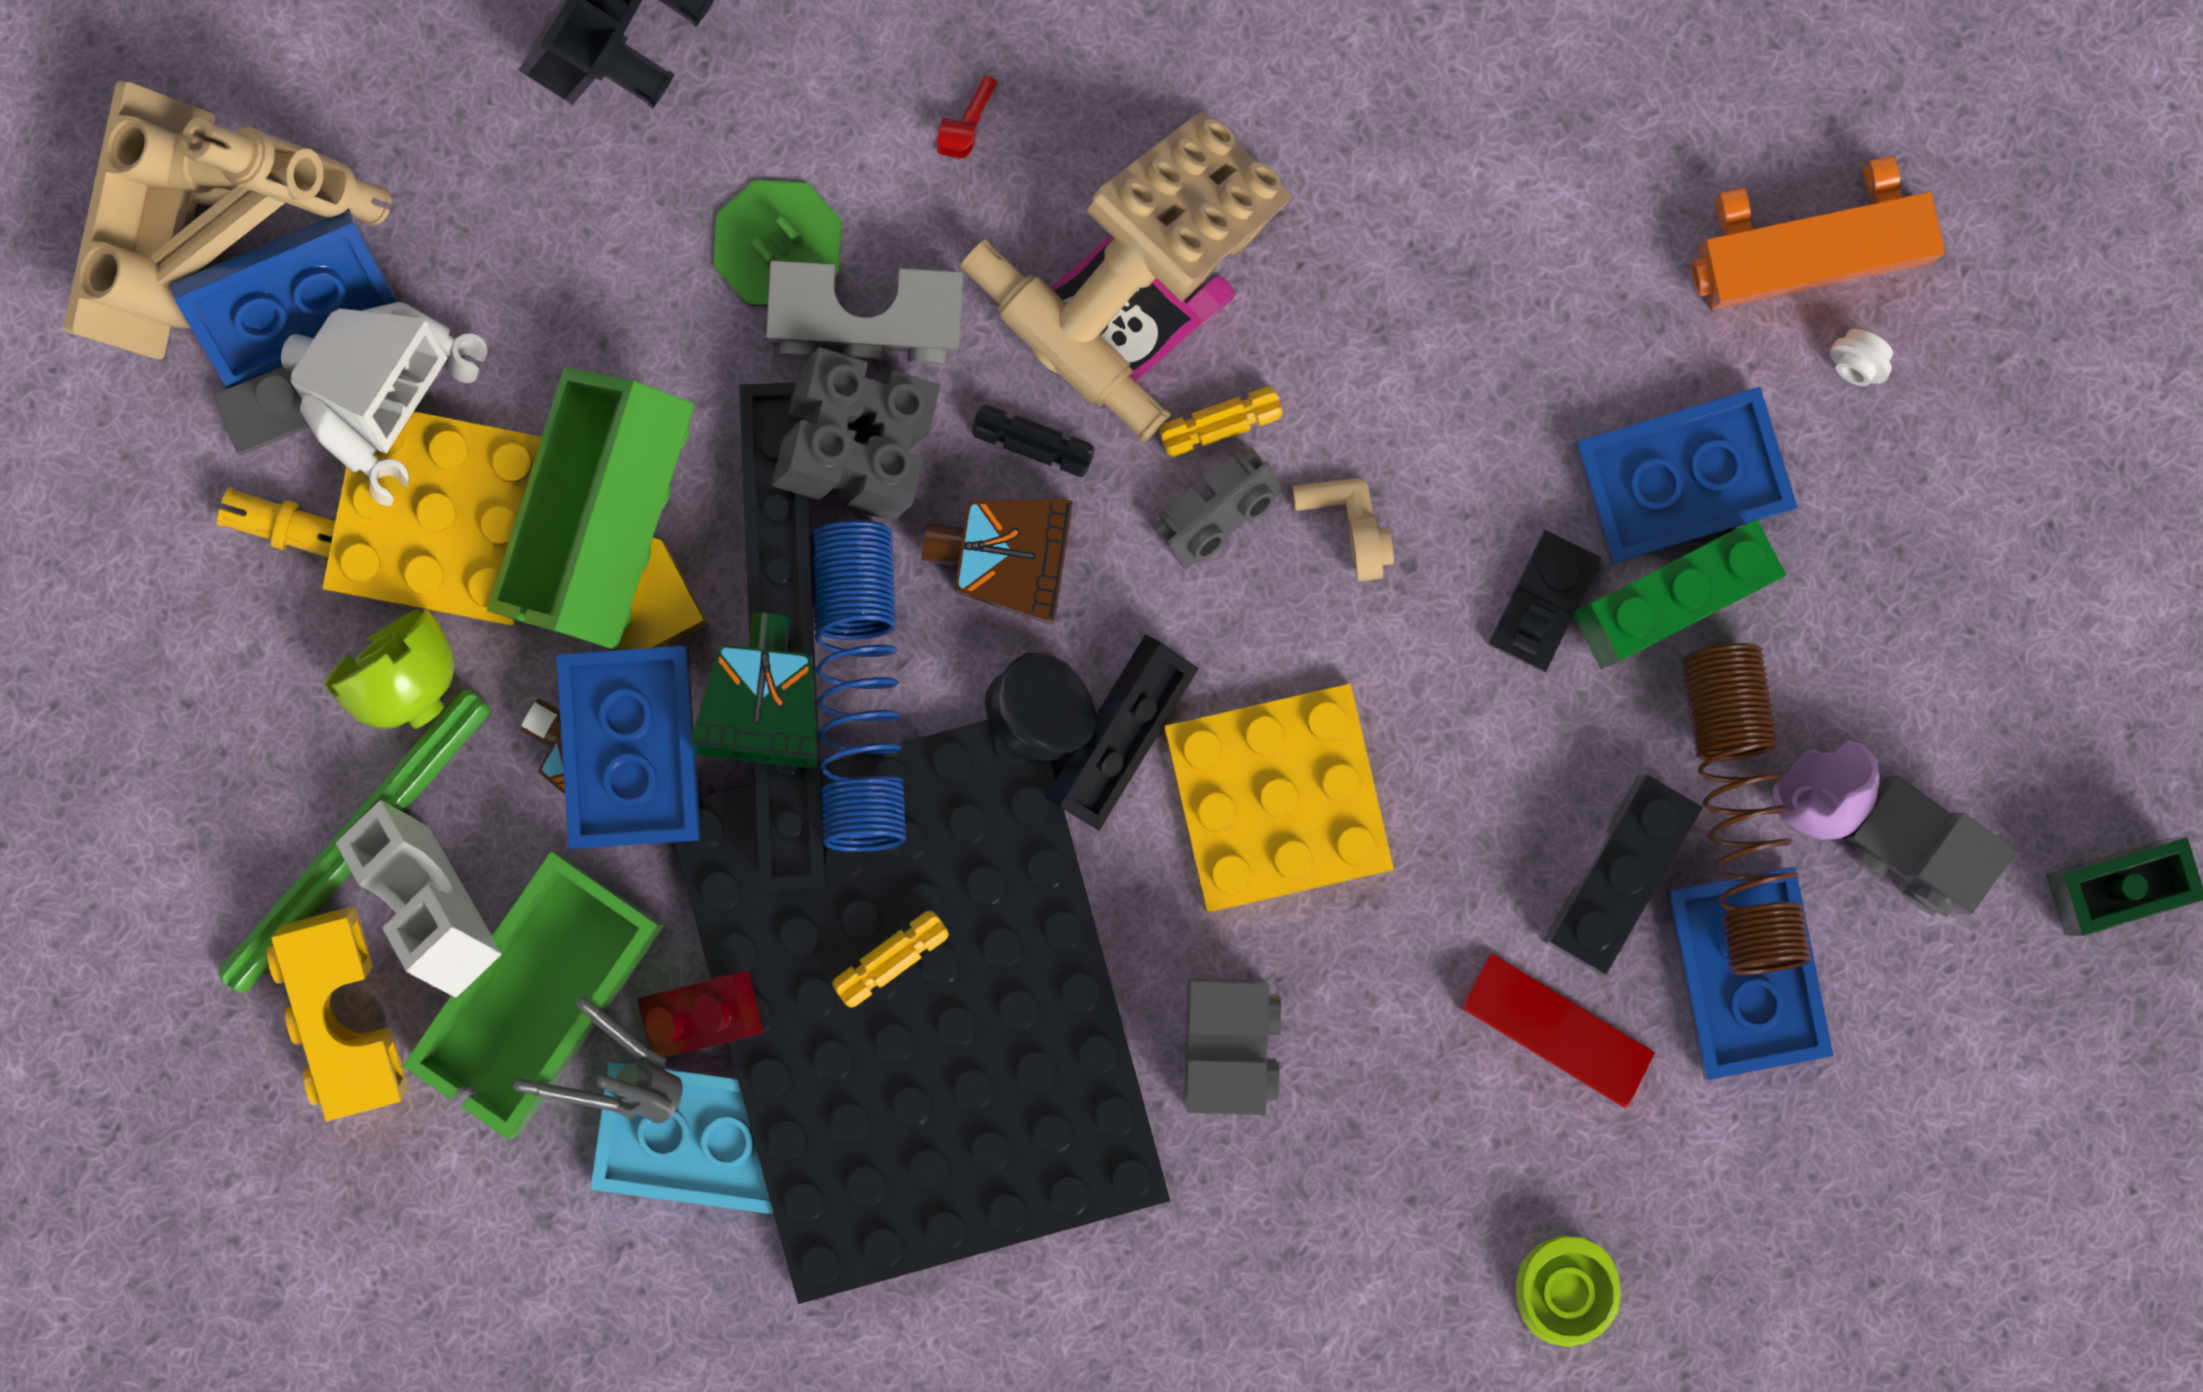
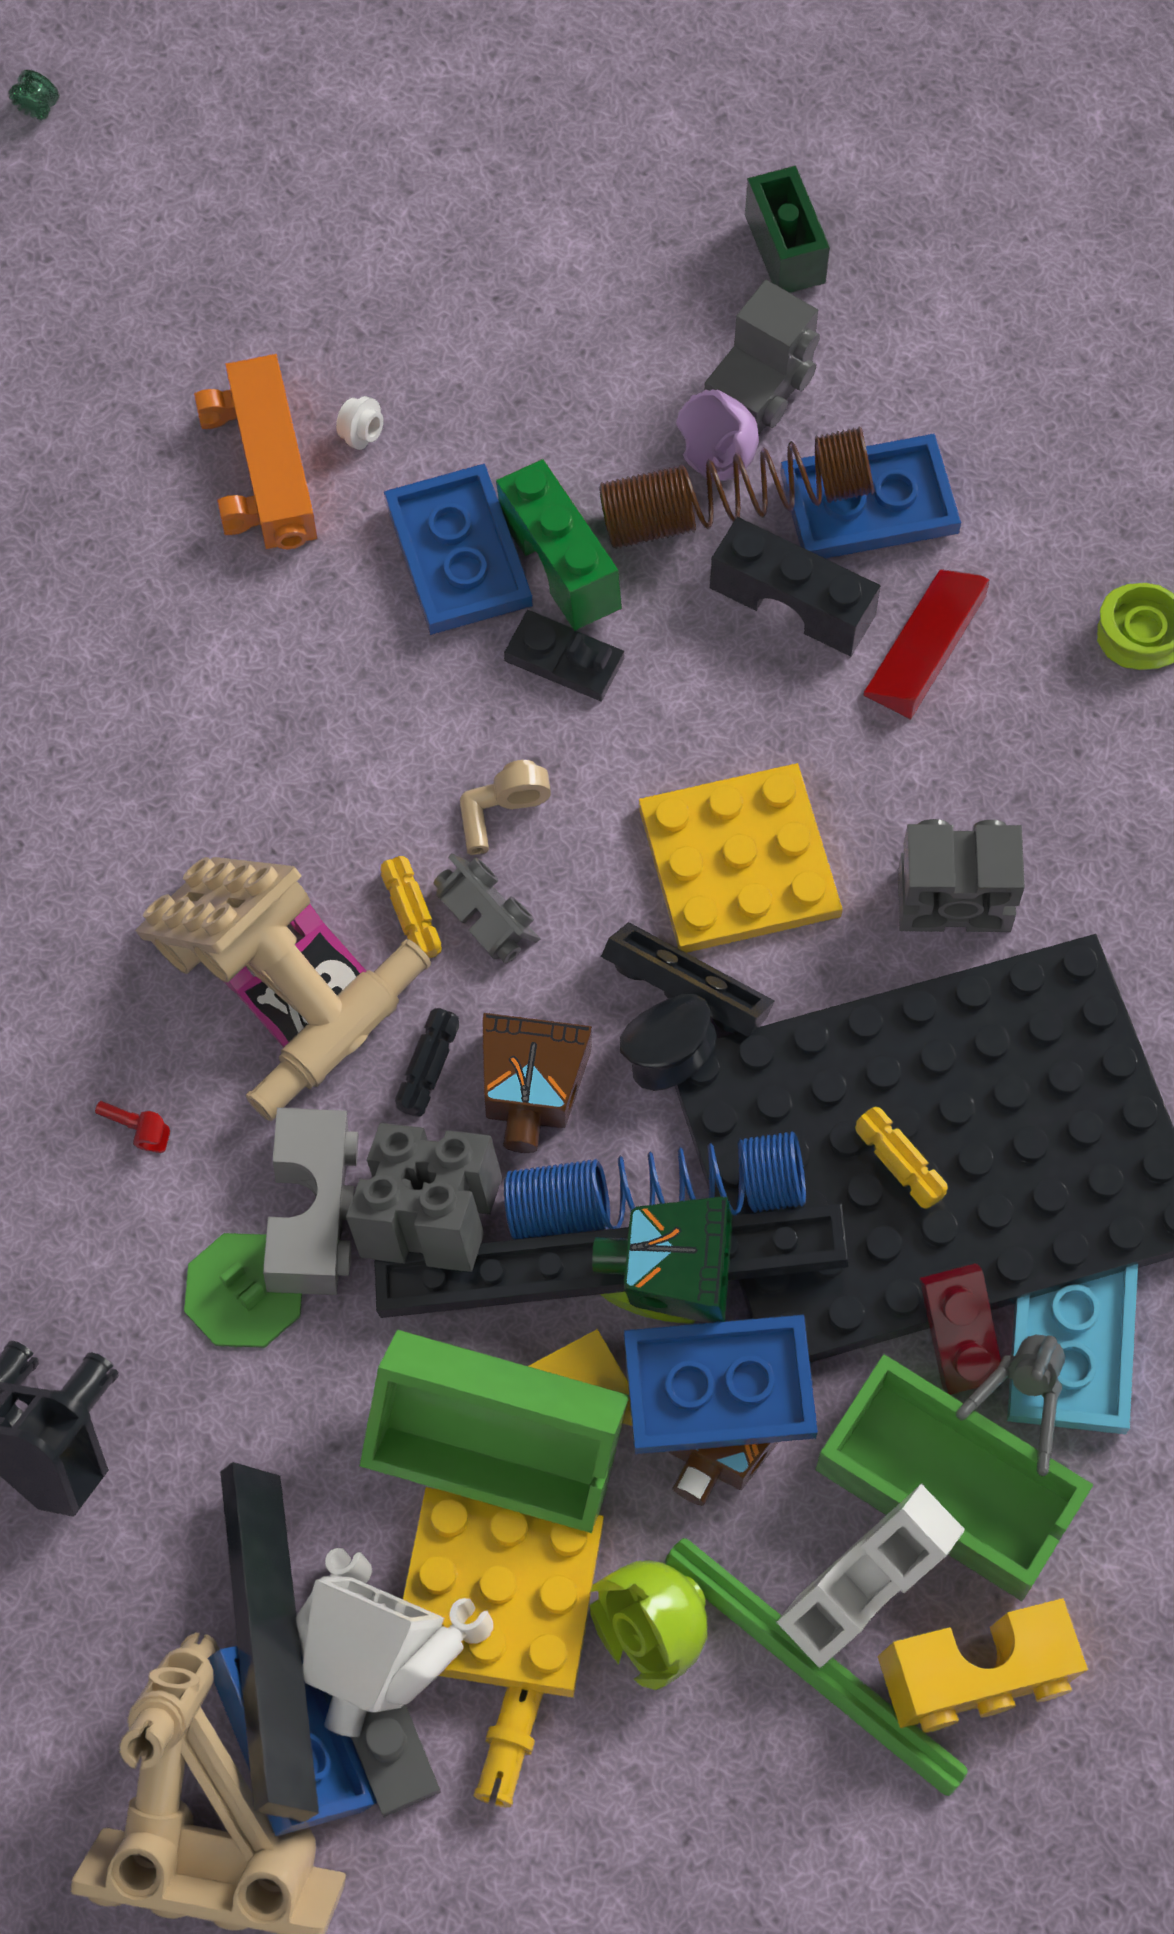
camera: 90 degrees left, 20 degrees down
none -> black tile [220,1462,319,1822]

